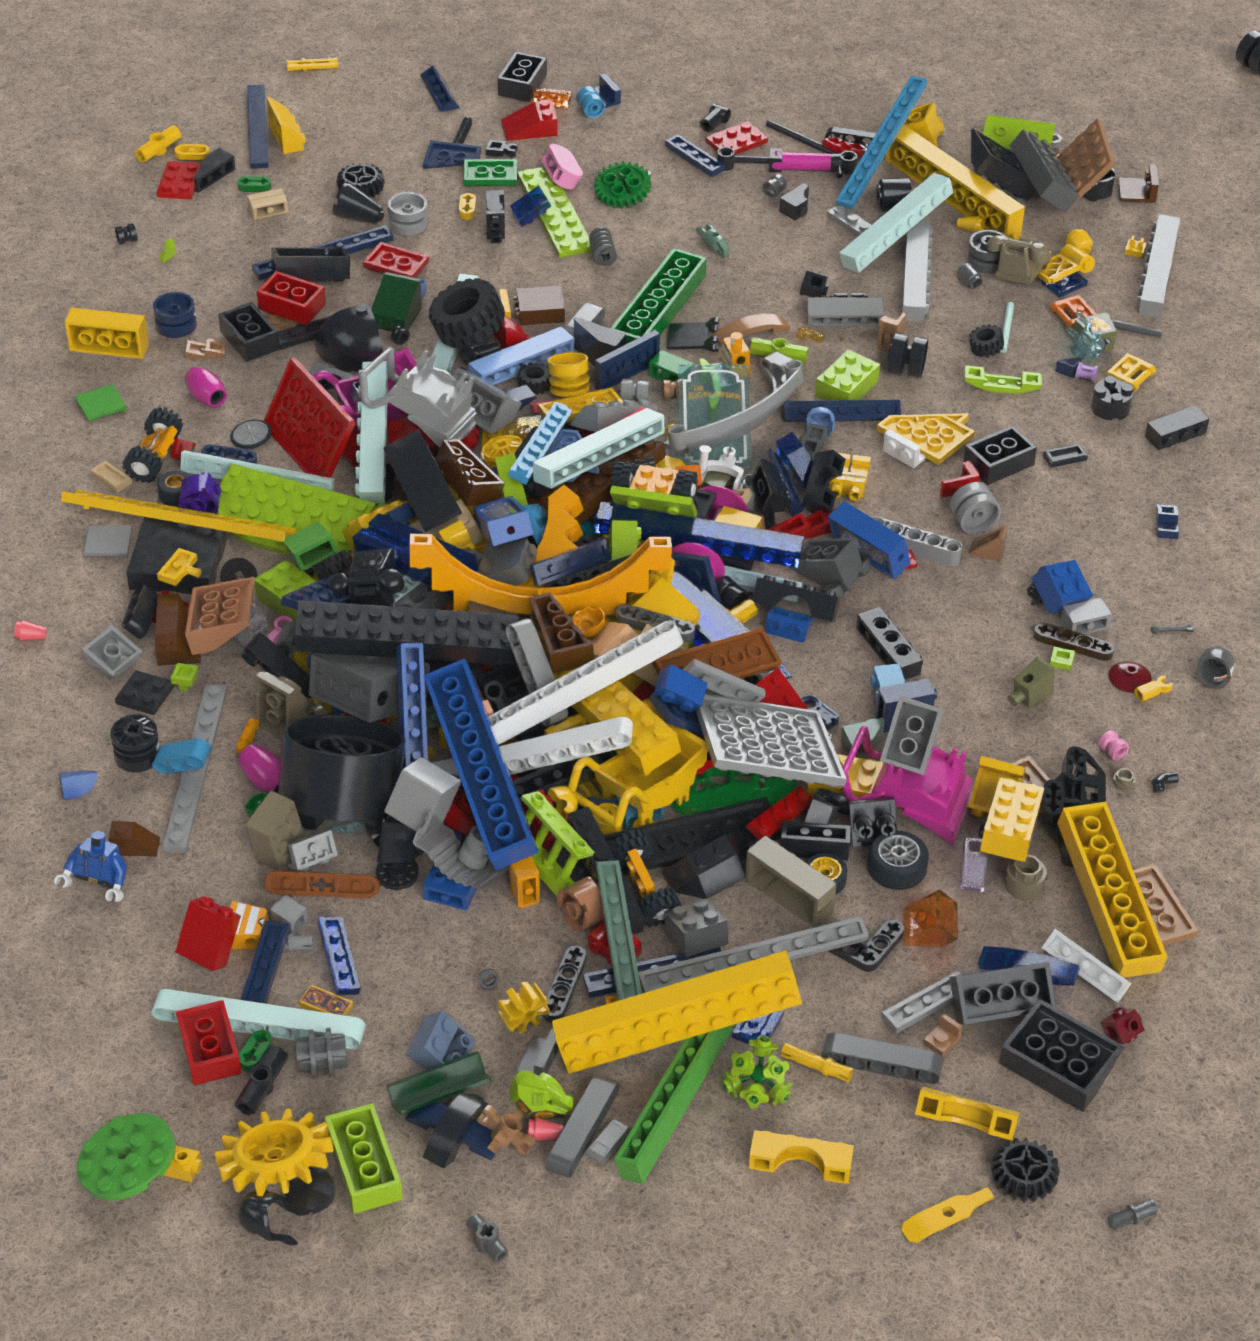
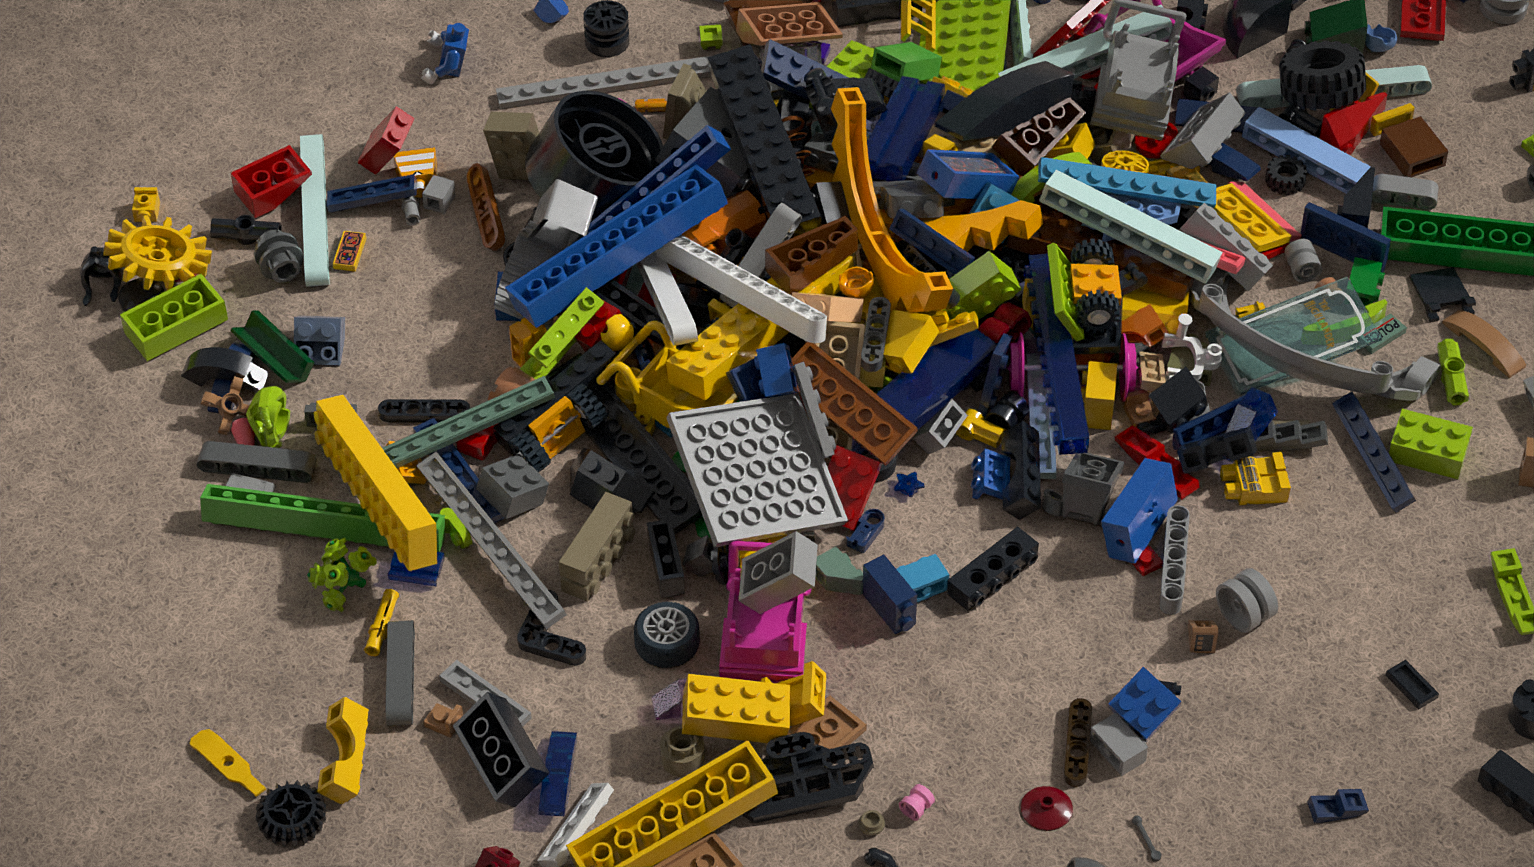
camera: 75 degrees right, 5 degrees up
bright green plate [77,1113,176,1201] -> none
reddish brown slope [108,821,160,857] -> none
black plate [115,670,175,715] -> none
dark azure beam [152,739,212,774] -> none
black piece [220,558,258,587] -> none
green beam [239,1030,273,1072] -> none
light grey bracket [287,829,338,871] -> none
clear blue plate [318,917,361,995] -> none
dark grey axle [466,1214,508,1262] -> none
black hinge [479,969,498,989] -> none
yellow gear [497,981,550,1033] -> none
yellow wheel [548,352,590,397] -> none
light orange torso [720,332,750,380] -> none
red plate [746,786,814,840] -> none
yellow arch [749,1130,854,1184] -> none
clear yellow arm [796,327,825,343] -> none
medium blue hair [806,407,835,437] -> none
wheel [806,853,848,895] -> none
black plate [848,797,897,847] -> none
yellow wing [877,413,975,465] -> none
white bracket [883,429,925,468] -> none
black wheel [888,333,929,378] -> none
clear orange slope [904,889,958,948] -> none
red bracket [940,461,980,498] -> none
black brick [963,425,1037,485] -> none
black slope [999,999,1124,1112] -> none
olive torso [1007,656,1054,708] -> none
lime tile [1050,647,1075,671] -> none
yellow bar [1134,676,1173,702] -> none

